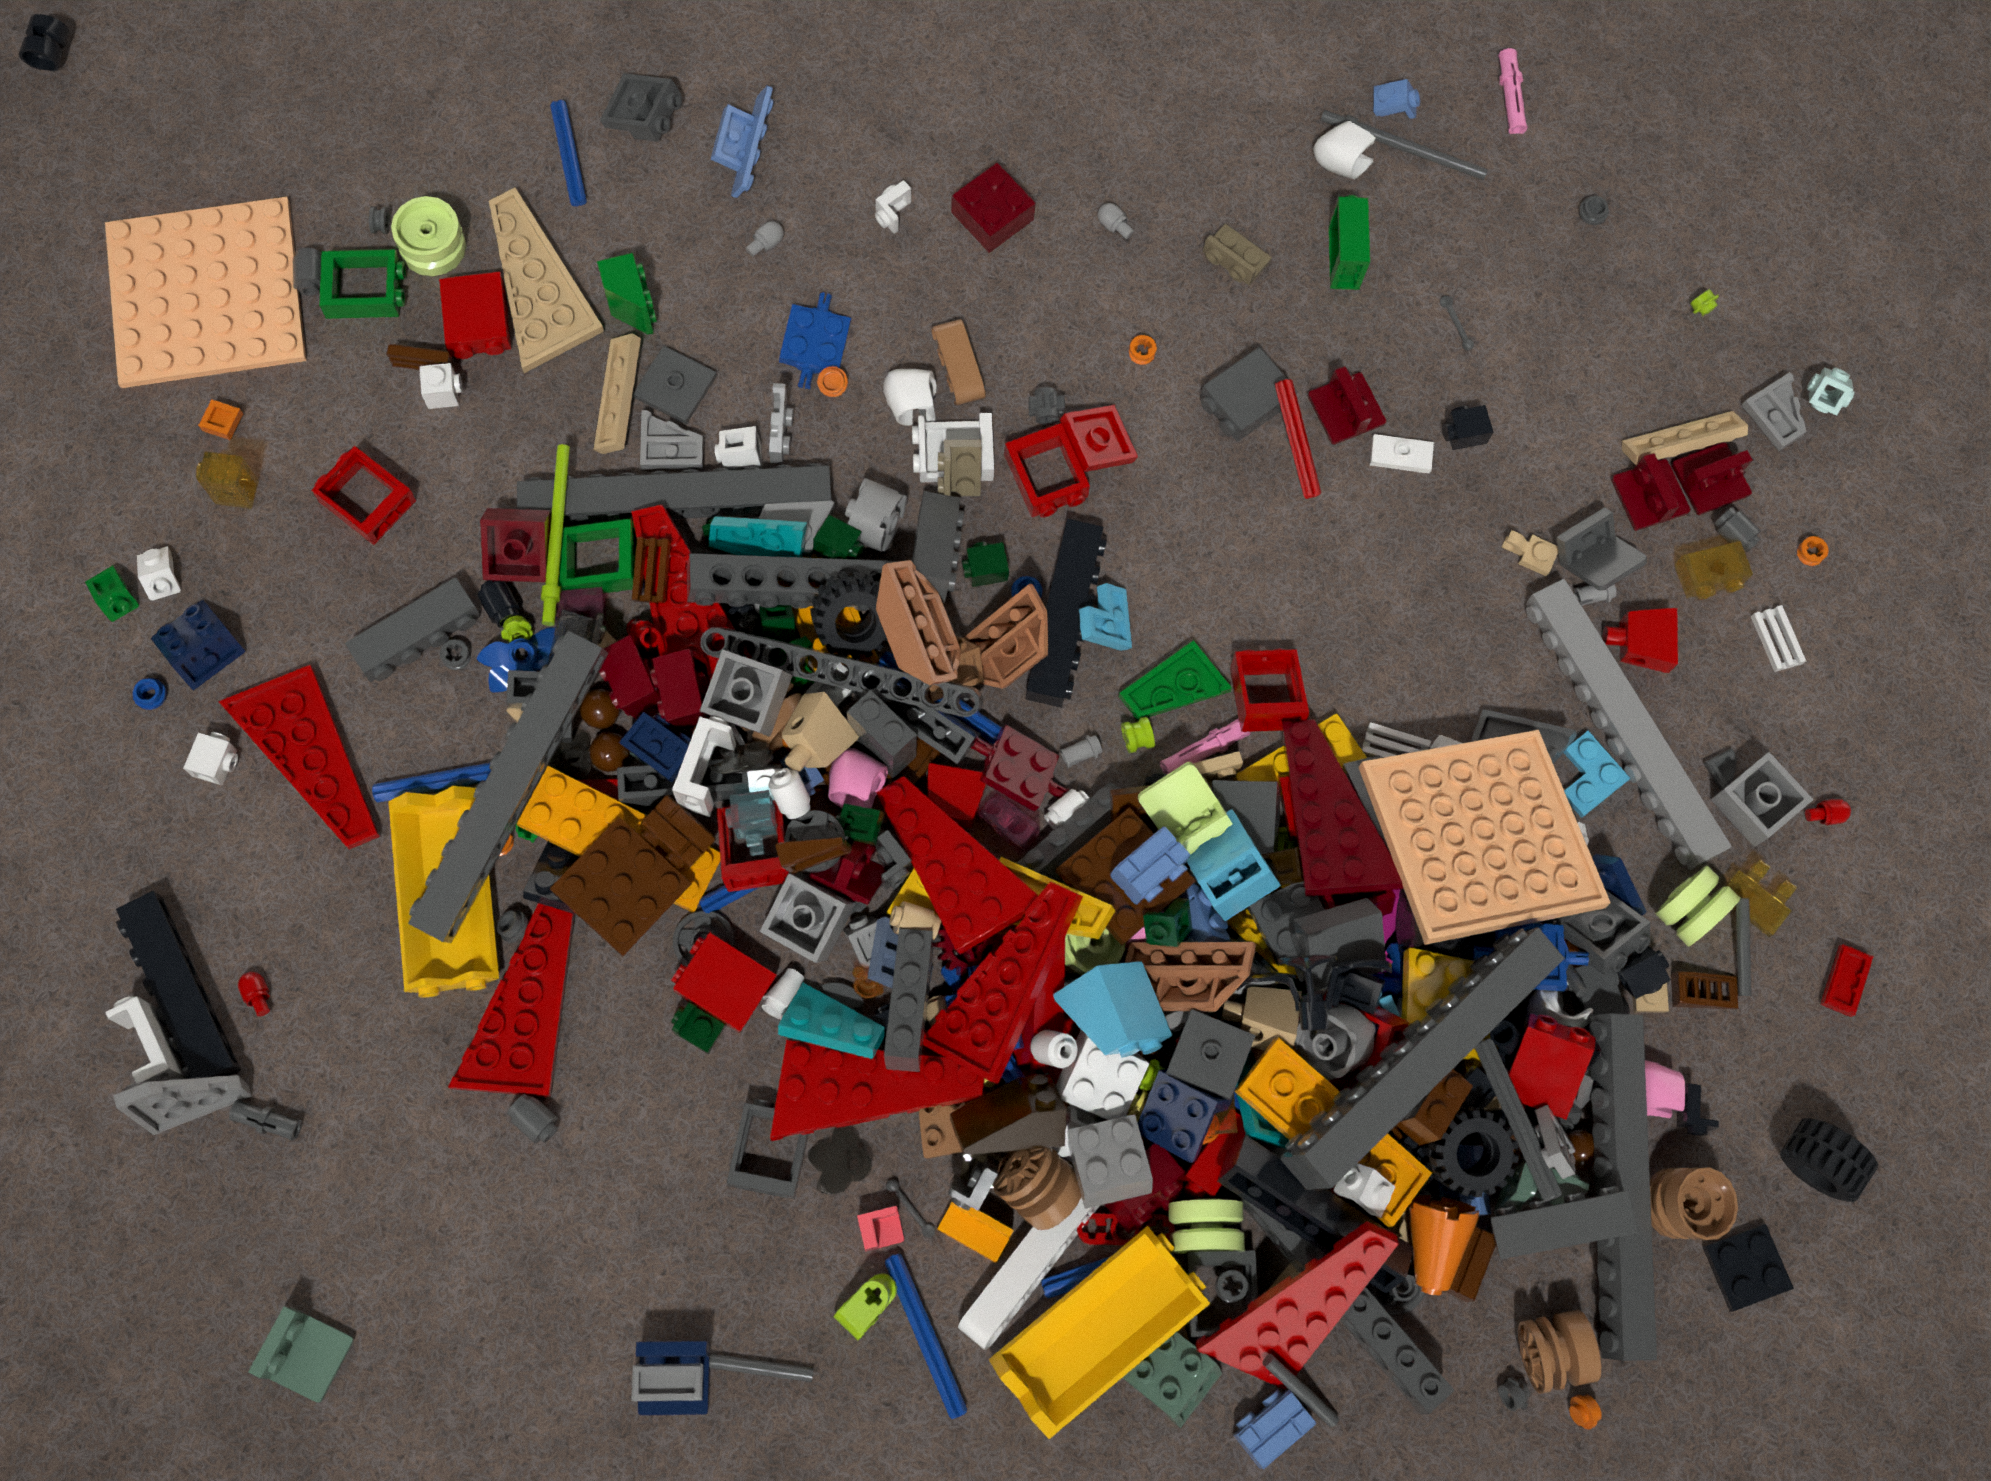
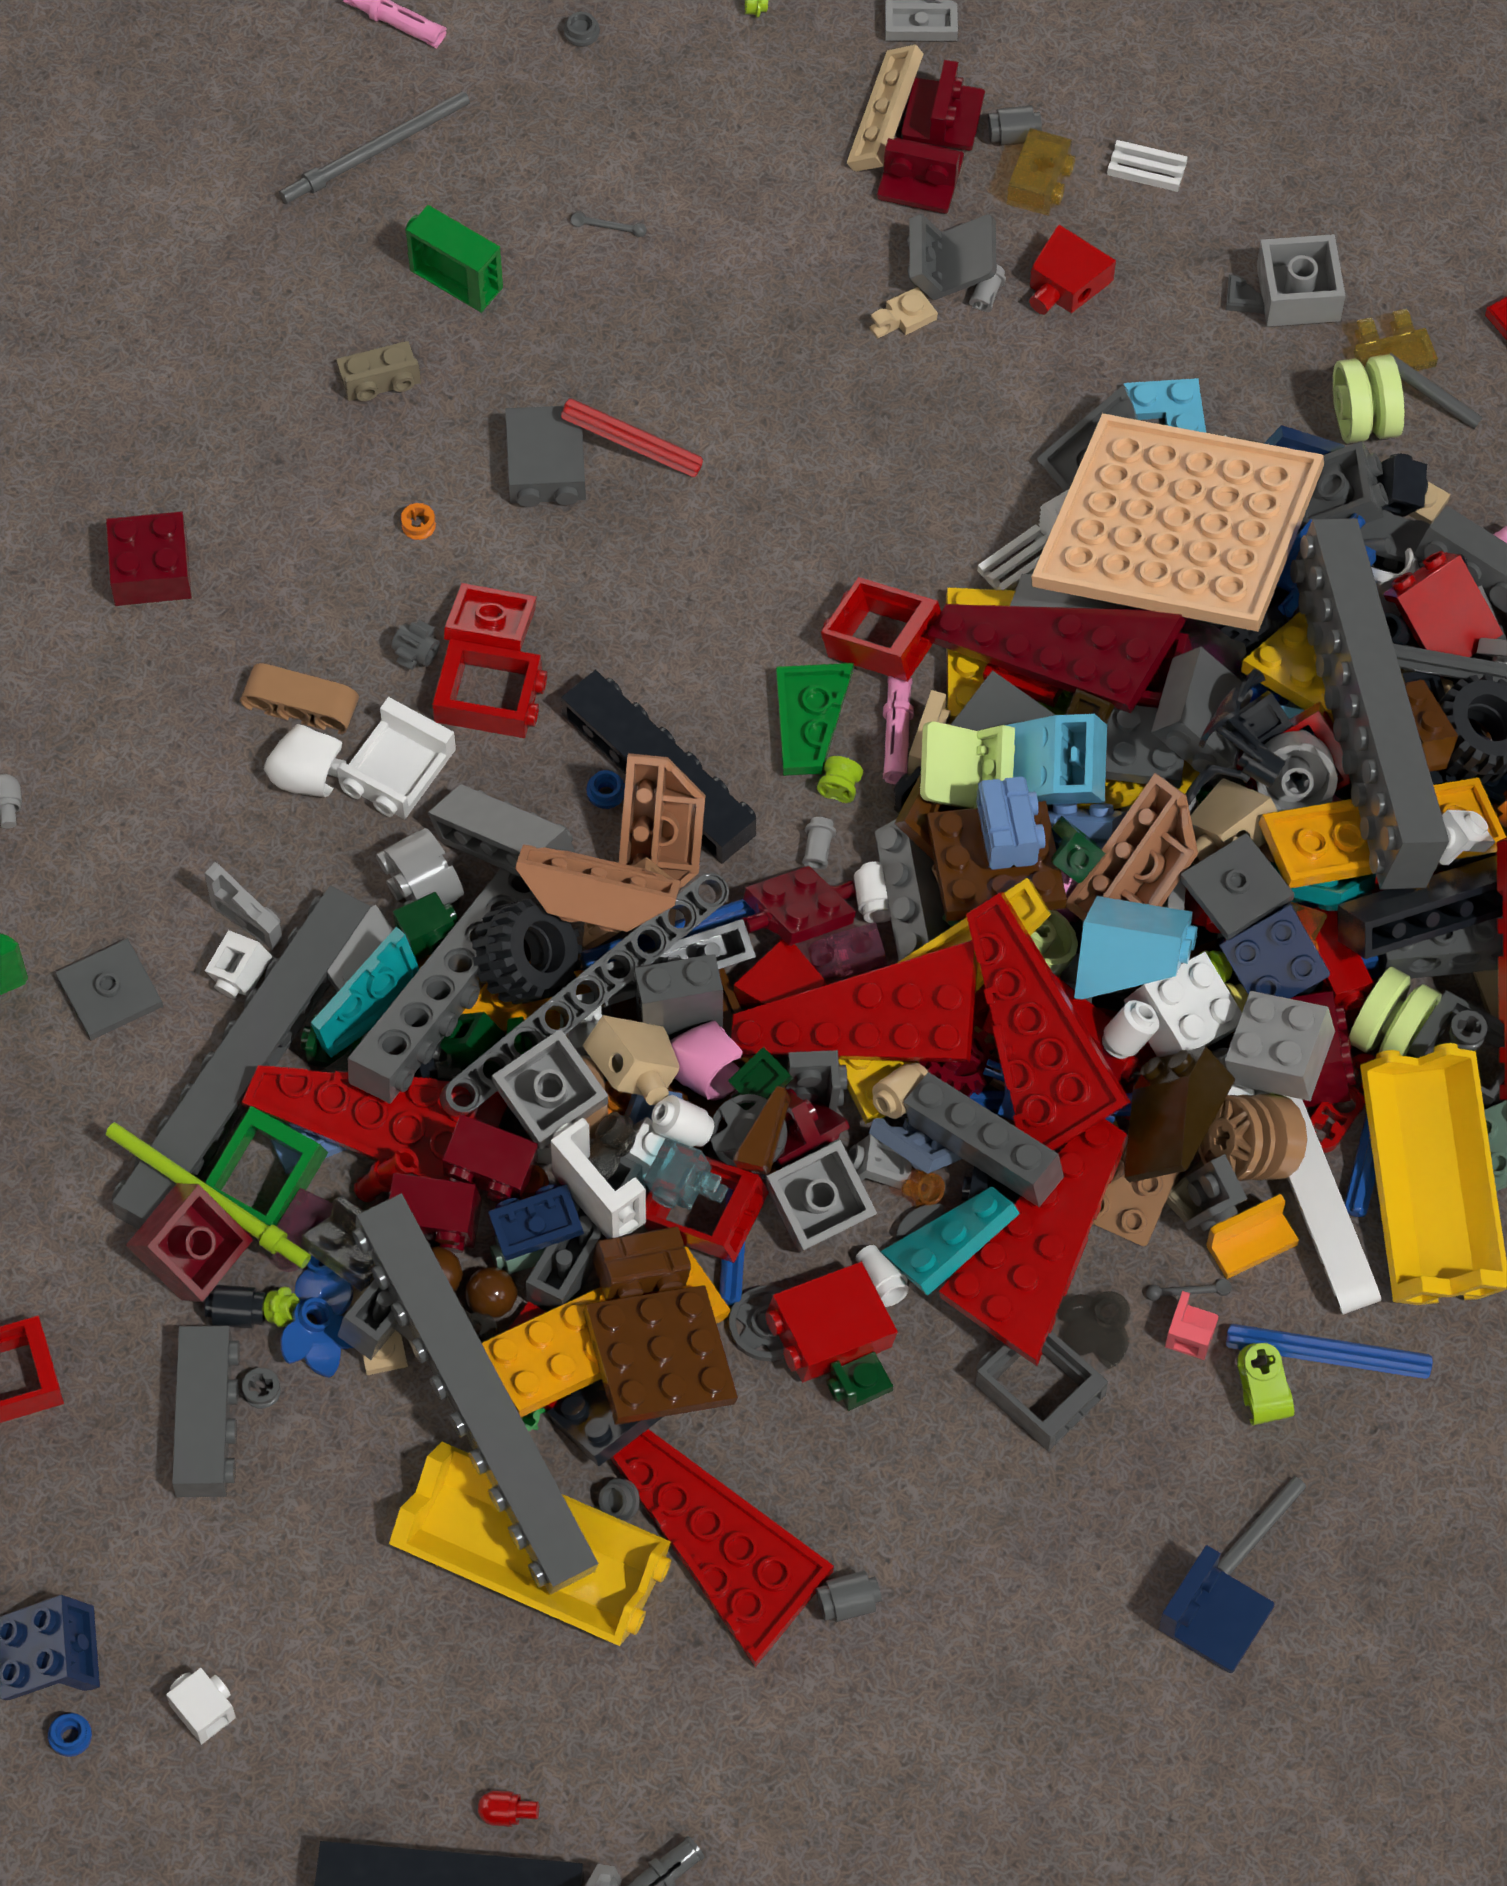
camera: 50 degrees left, 10 degrees down
red wing [218,665,380,850] -> none
blue axle [372,762,491,802] -> none
tan plate [593,333,641,454] -> none
light grey tile [631,1364,704,1401] -> none
reddish brown tile [632,537,671,603] -> none
light grey wing [640,410,704,470] -> none
blue plate [779,293,851,389] -> none
orange plate [817,366,848,397] -> none
white bracket [875,180,911,234] -> none
dark tan bracket [937,439,982,496] -> none
dark green brick [961,542,1009,587] -> none
medium azure plate [1079,583,1132,651] -> none
light grey cylinder [1098,203,1134,239] -> none
dark red bracket [1307,366,1387,445] -> none
white piece [1313,121,1375,179] -> none
white plate [1370,434,1434,474] -> none
medium blue bracket [1373,79,1420,119] -> none
black brick [1442,405,1494,450] -> none
light grey brick [1526,579,1732,871] -> none
reddish brown slope [1671,971,1739,1010] -> none
orange bush [1797,536,1829,566] -> none
red cylinder [1805,799,1851,825] -> none

